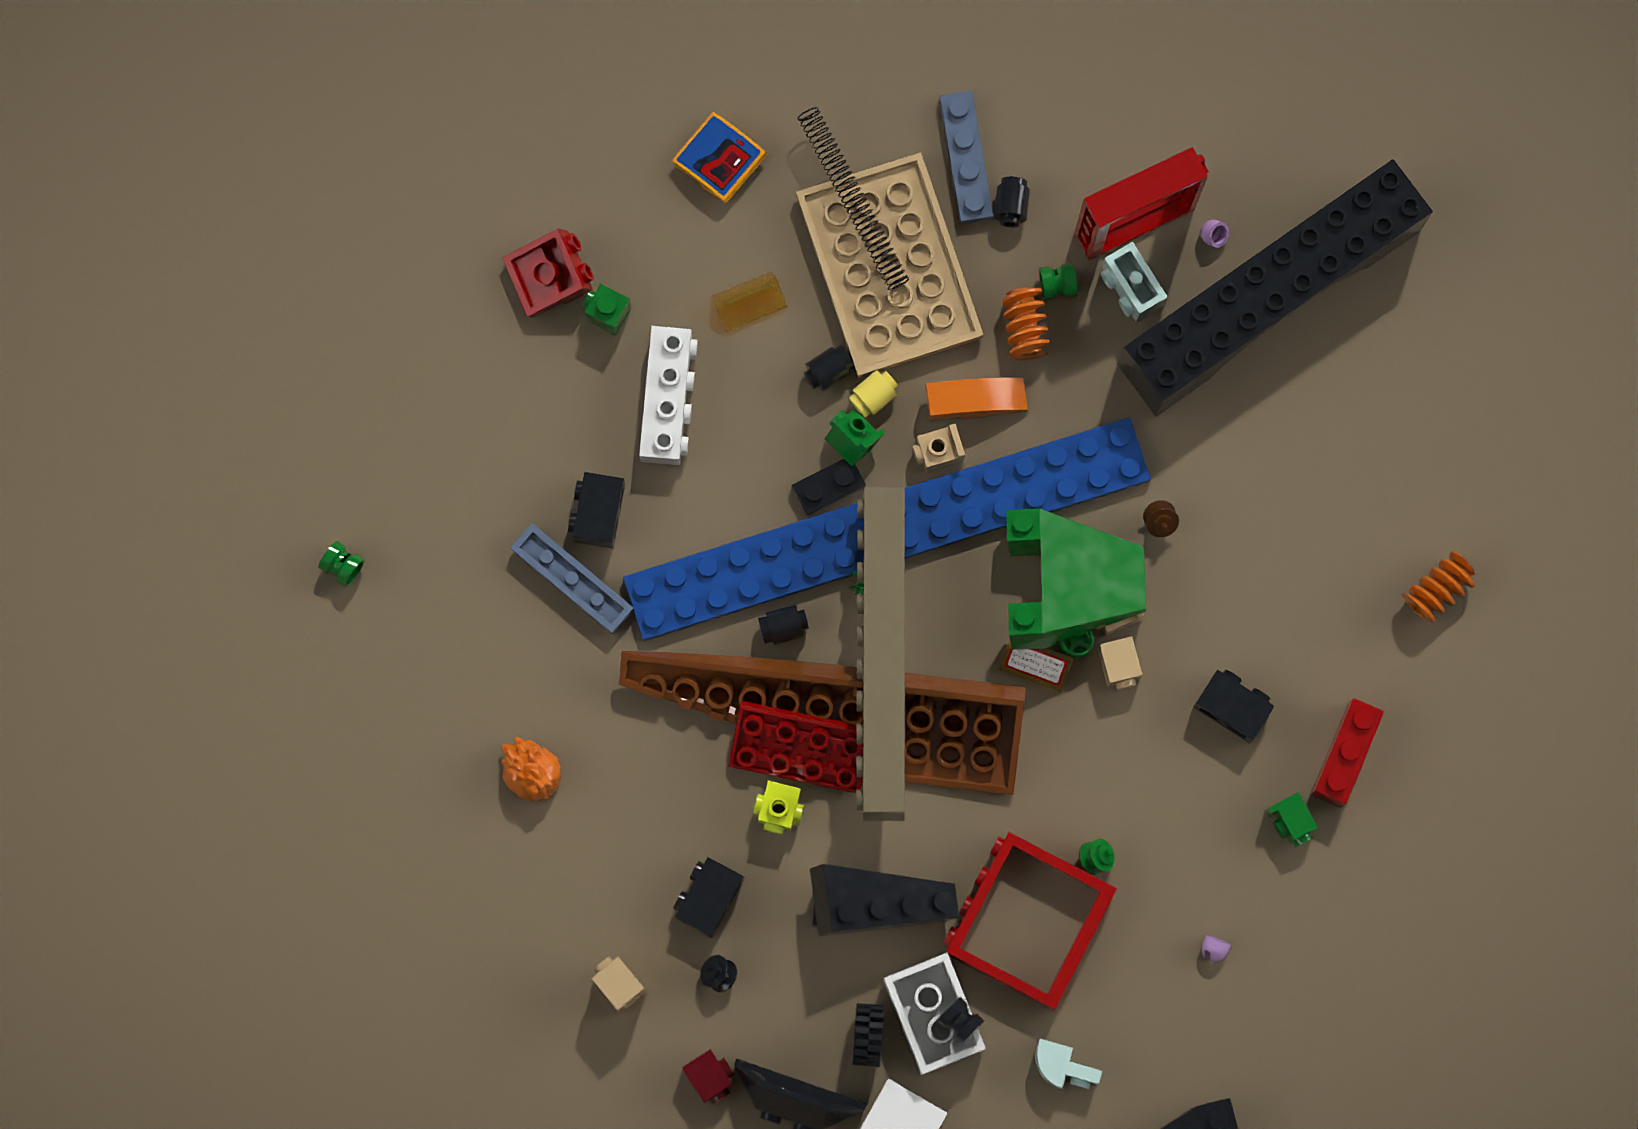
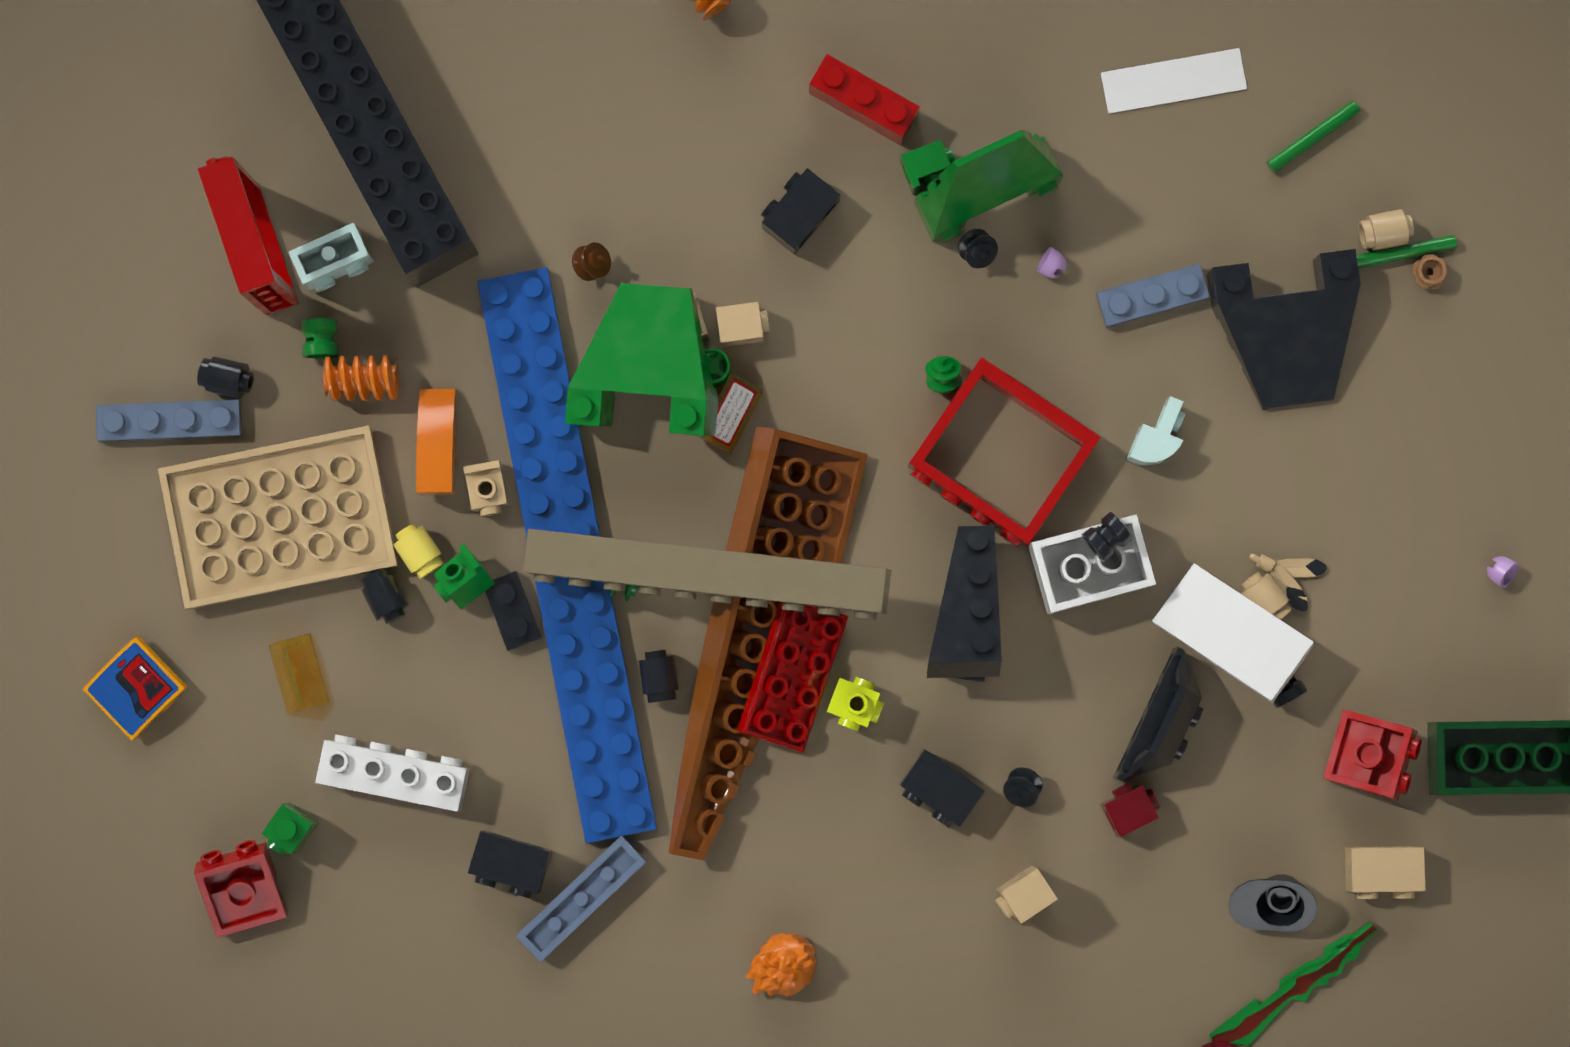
camera: 80 degrees left, 5 degrees up
black piece [797,107,909,290] -> none
black tyre [853,1003,884,1067] -> none
lavender hinge [1200,220,1229,248] -> none
none -> green wedge [914,130,1063,242]
none -> black wheel [958,229,998,269]
none -> sand blue plate [1096,263,1210,328]
none -> white sticker [1101,48,1247,114]

